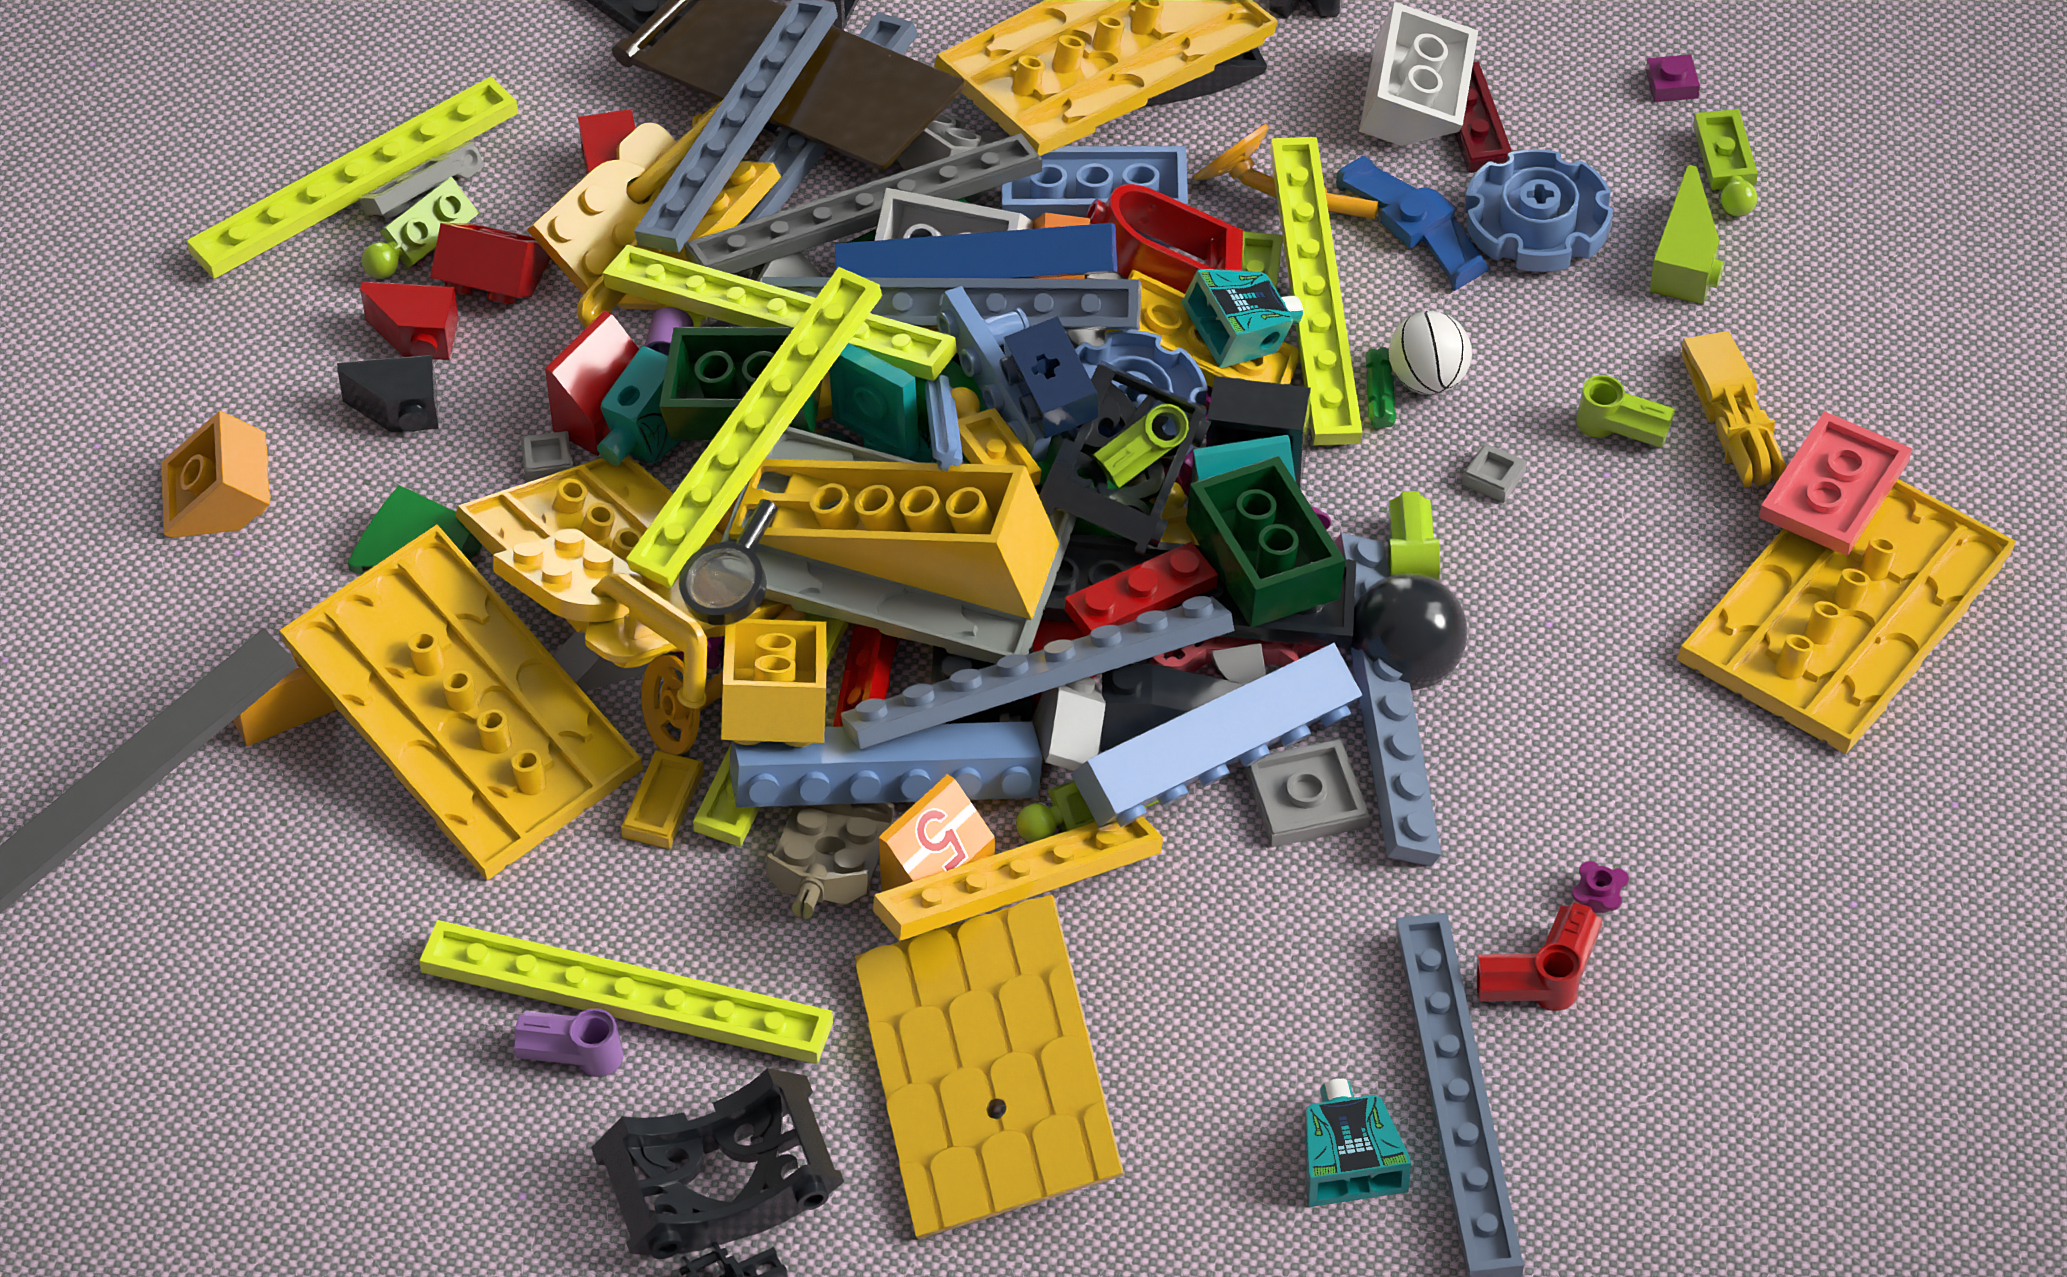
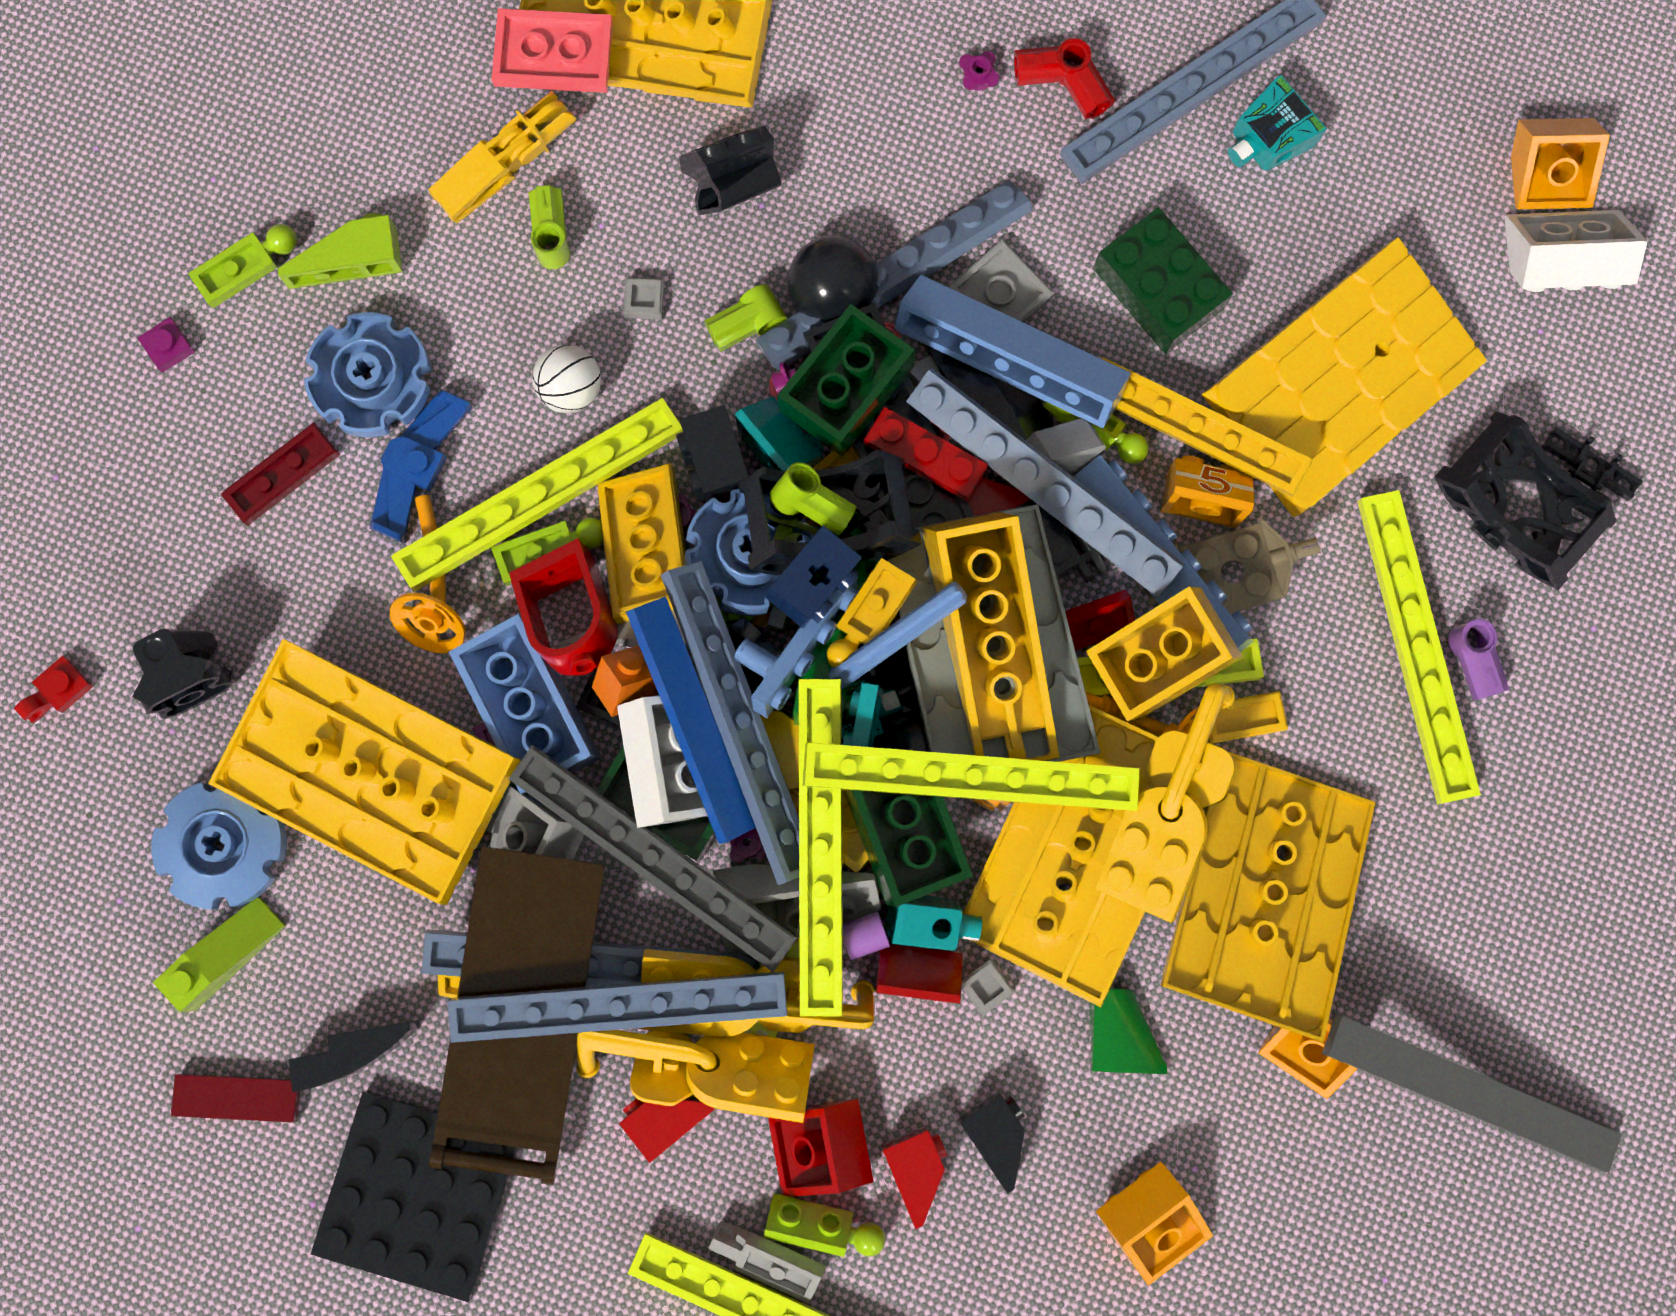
camera: 120 degrees left, 30 degrees up
piece [679,499,778,625] -> none
teal torso [1181,269,1303,368] -> none
white slope [1359,2,1478,146] -> none
green axle [1365,347,1396,429] -> none
none -> black piece [679,125,781,215]
none -> dark green brick [1093,207,1233,355]

